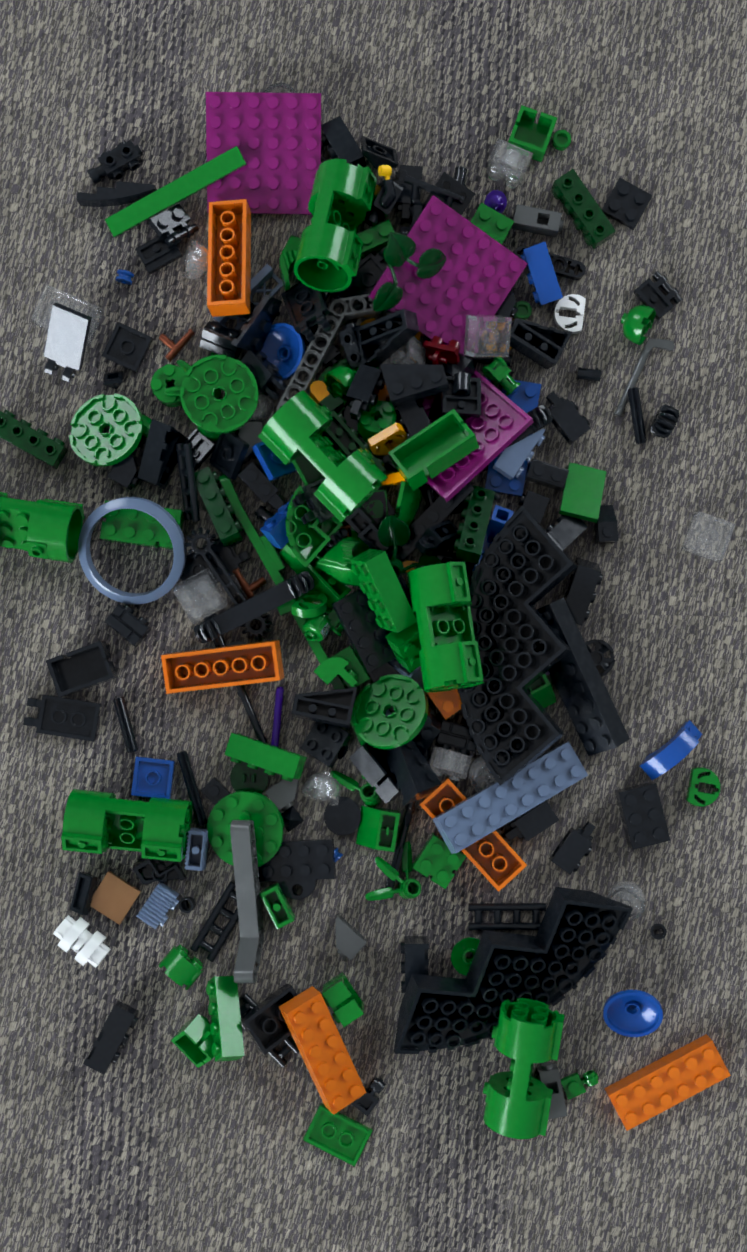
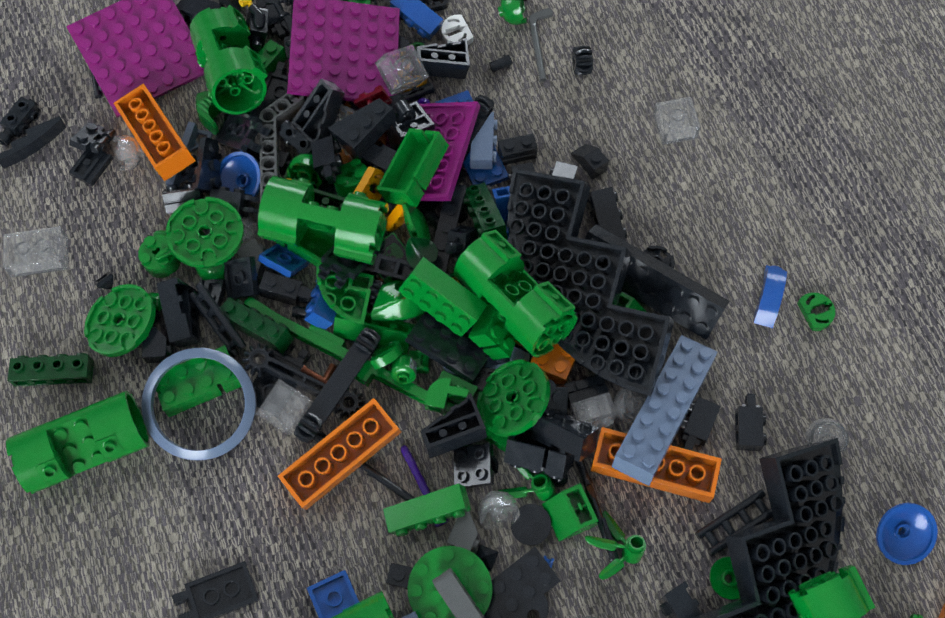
camera: 30 degrees left, 20 degrees down
tile [44,302,92,382] -> none
black piece [46,641,118,697] -> none
black plate [101,322,153,373] -> none
green tile [105,146,247,237] -> none
black brick [105,604,151,647] -> none
black axle [113,697,138,753] -> none
blue bush [115,269,134,285] -> none
copper piece [158,328,195,362] -> none
black axle [177,751,207,826] -> none
dark green piece [230,761,269,794] -> none
dark green plant [373,232,446,312] -> none
green piece [412,833,466,889] -> none
green connector [482,356,520,396] -> none
black hinge [546,391,591,445] -> none
green tile [559,462,606,523] -> none
black brick [615,782,671,850] -> none
black axle [628,387,647,444] -> none
black hinge [650,924,667,940] -> none

